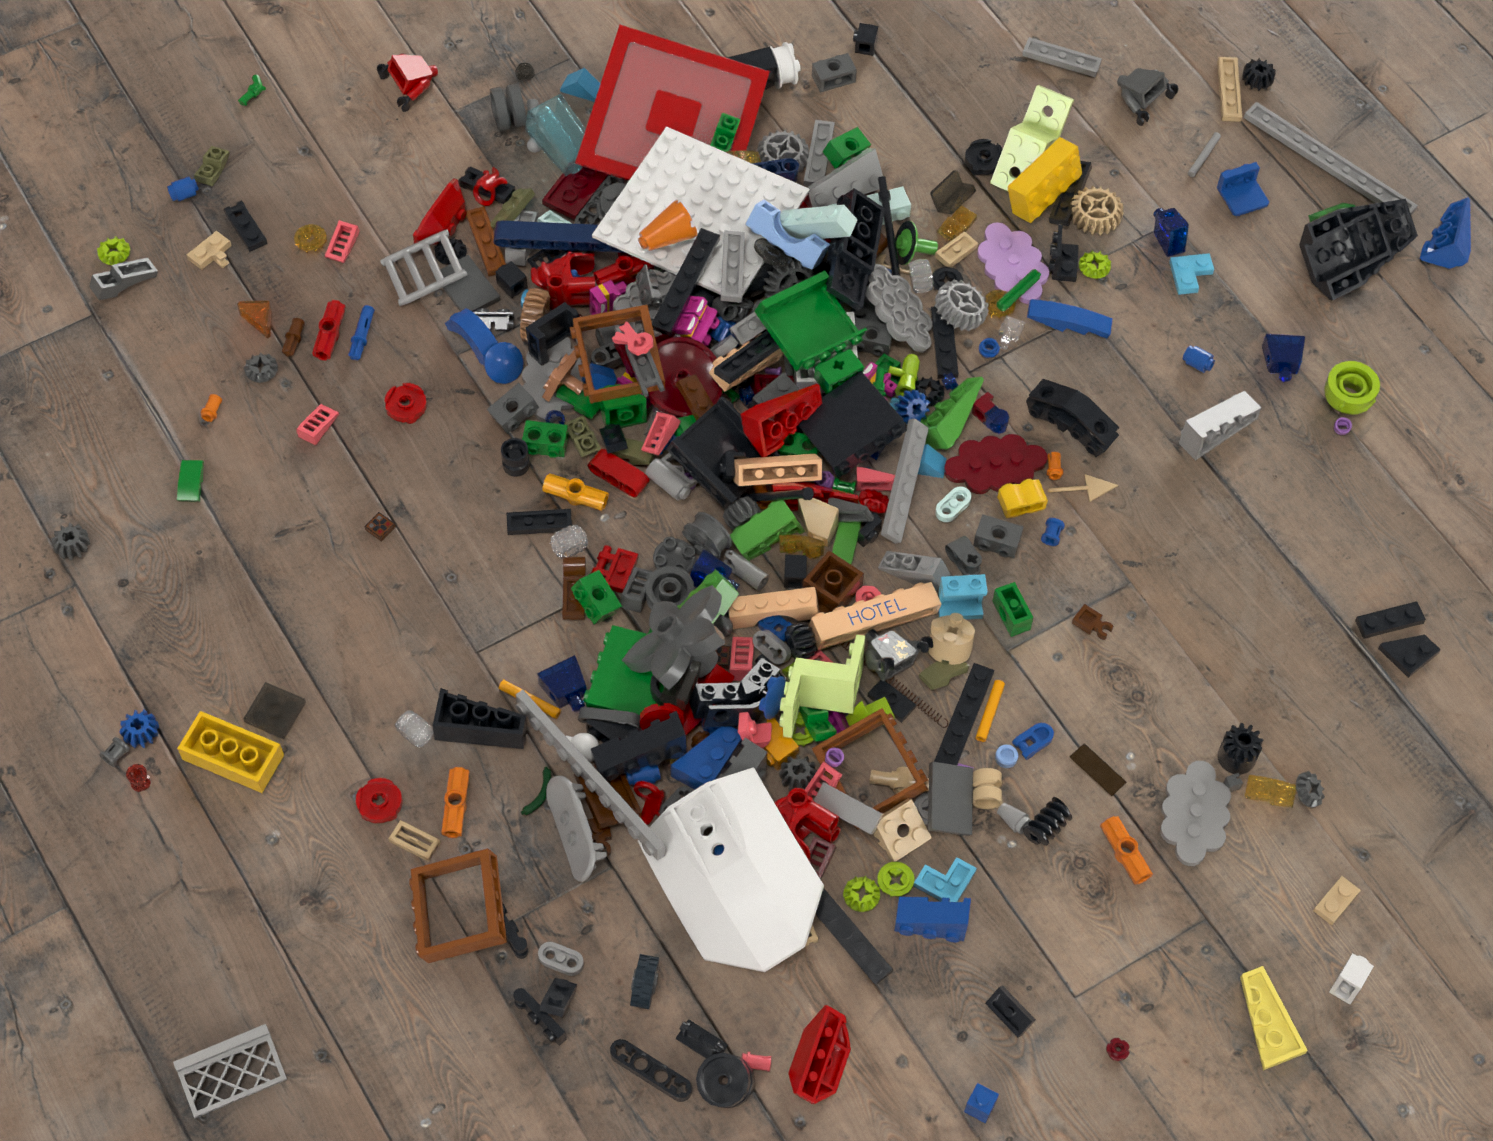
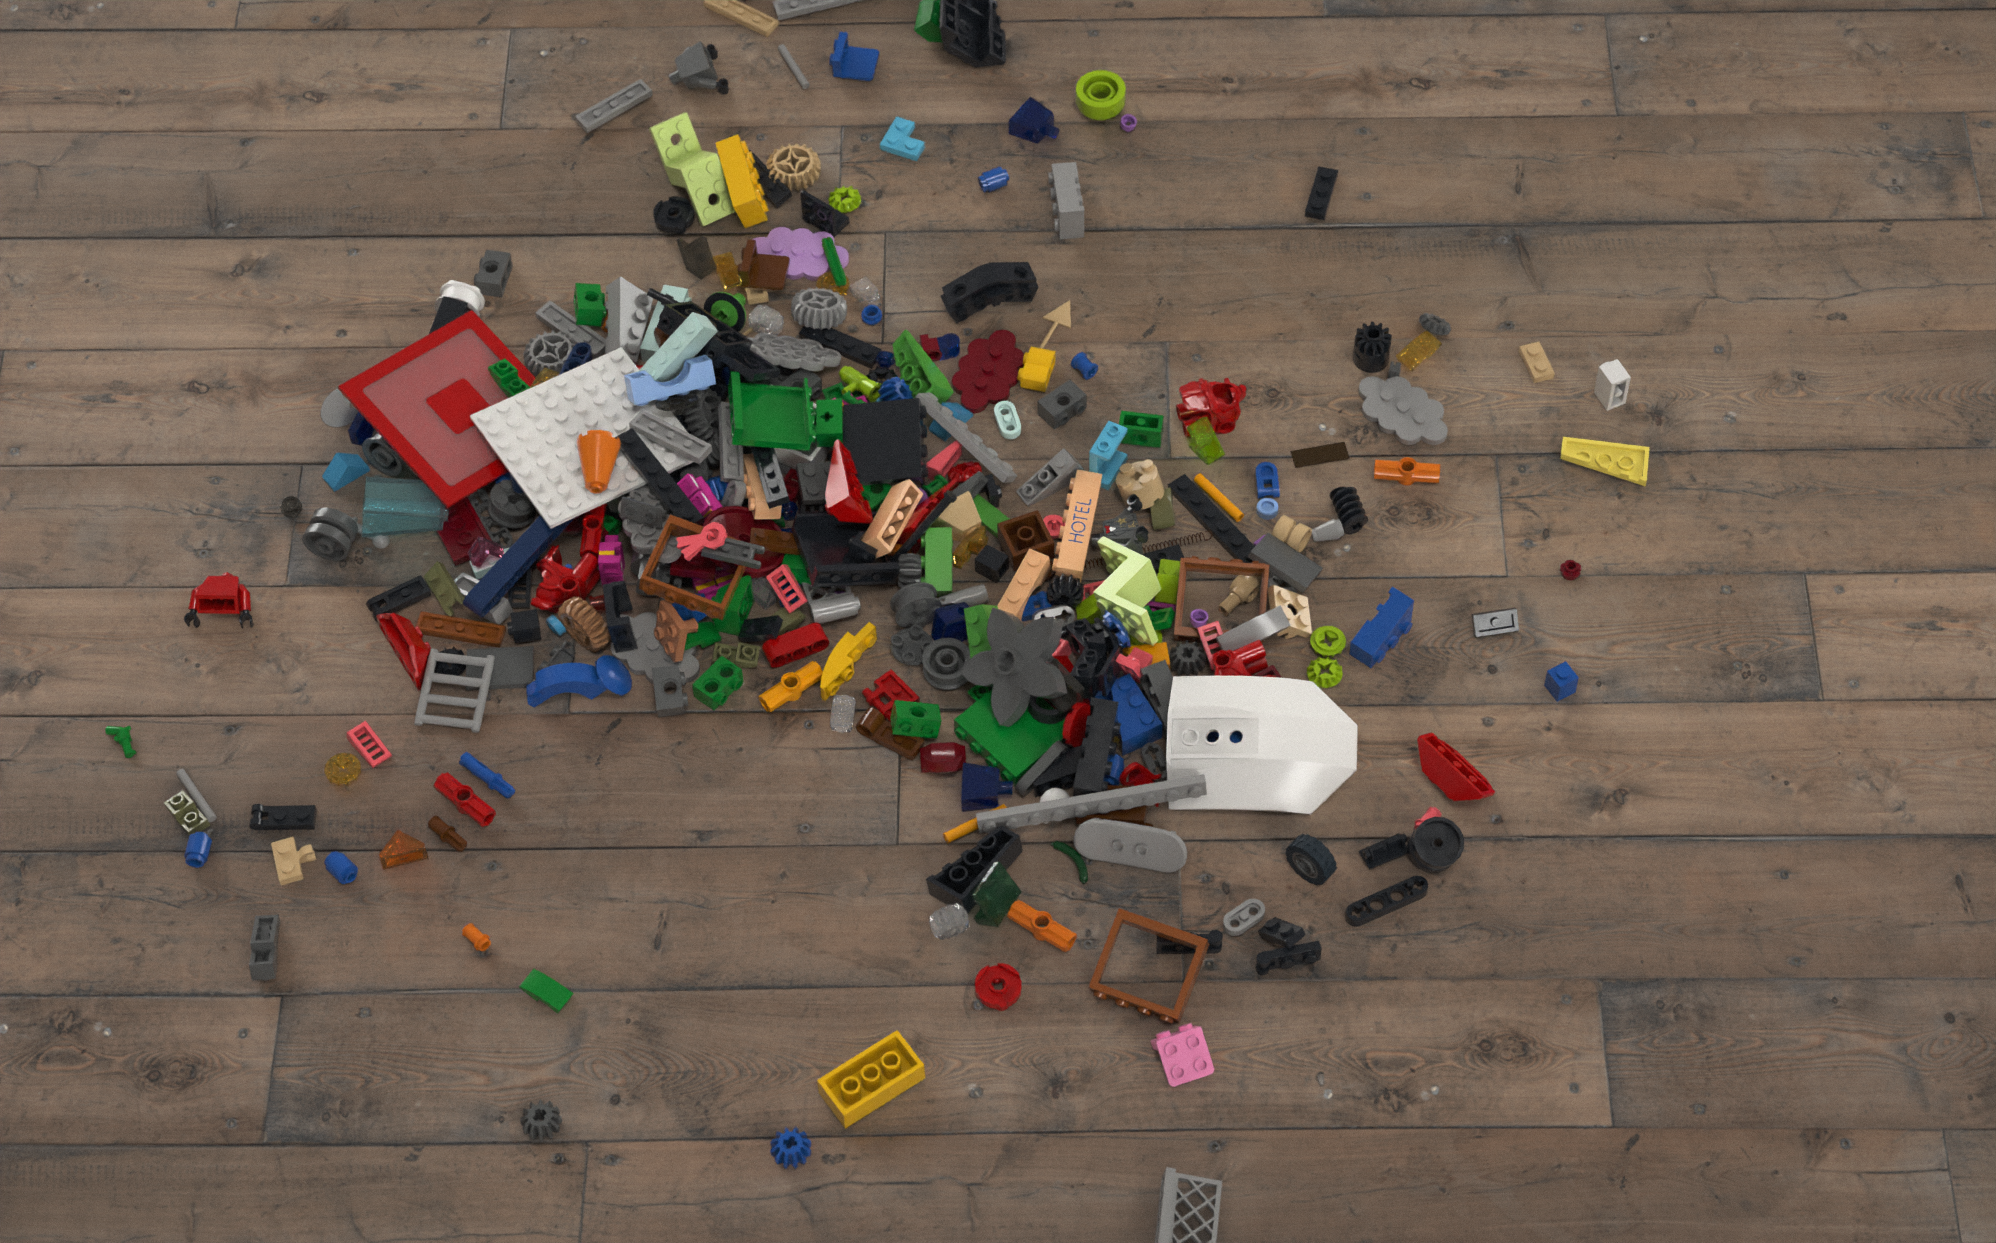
camera: 55 degrees left, 5 degrees down
lime gear [97,236,130,265] -> none
dark grey bush [99,737,130,767] -> none
clear red bush [126,764,151,792] -> none
clear smoke plate [243,682,306,739] -> none
dark grey gear [244,352,278,383] -> none
coral slope [296,404,339,445] -> none
tile [365,512,396,542] -> none
red plate [384,383,427,424] -> none
tan tile [389,820,441,862] -> none
red piece [473,167,507,206] -> none
black wheel [501,438,530,477] -> none
black plate [506,508,572,535] -> none
clear blue bush [545,410,565,425] -> none
dark grey slope [621,567,653,613] -> none
black plate [815,887,893,986] -> none
black brick [853,23,879,56] -> none
medium azure plate [913,857,977,902] -> none
black gear [931,267,963,291] -> none
dark grey piece [945,536,982,575] -> none
blue slope [1027,299,1113,339] -> none
orange pin [1047,452,1063,480] -> none
reddish brown plate [1072,604,1114,640] -> none
clear blue torso [1153,208,1189,257] -> none
black wing [1378,634,1441,678] -> none
none -> light grey bar [176,769,217,822]
none -> blue brick [324,851,358,884]
none -> clear pink panel [467,536,505,568]
none -> reddish brown bracket [737,239,790,291]
none -> yellow slope [820,622,877,701]
none -> dark red slope [920,742,967,773]
none -> clear green bracket [972,861,1022,927]
none -> bright pink bracket [1150,1023,1214,1087]
none -> red helmet [1176,378,1246,438]
none -> clear neon green slope [1186,417,1225,465]

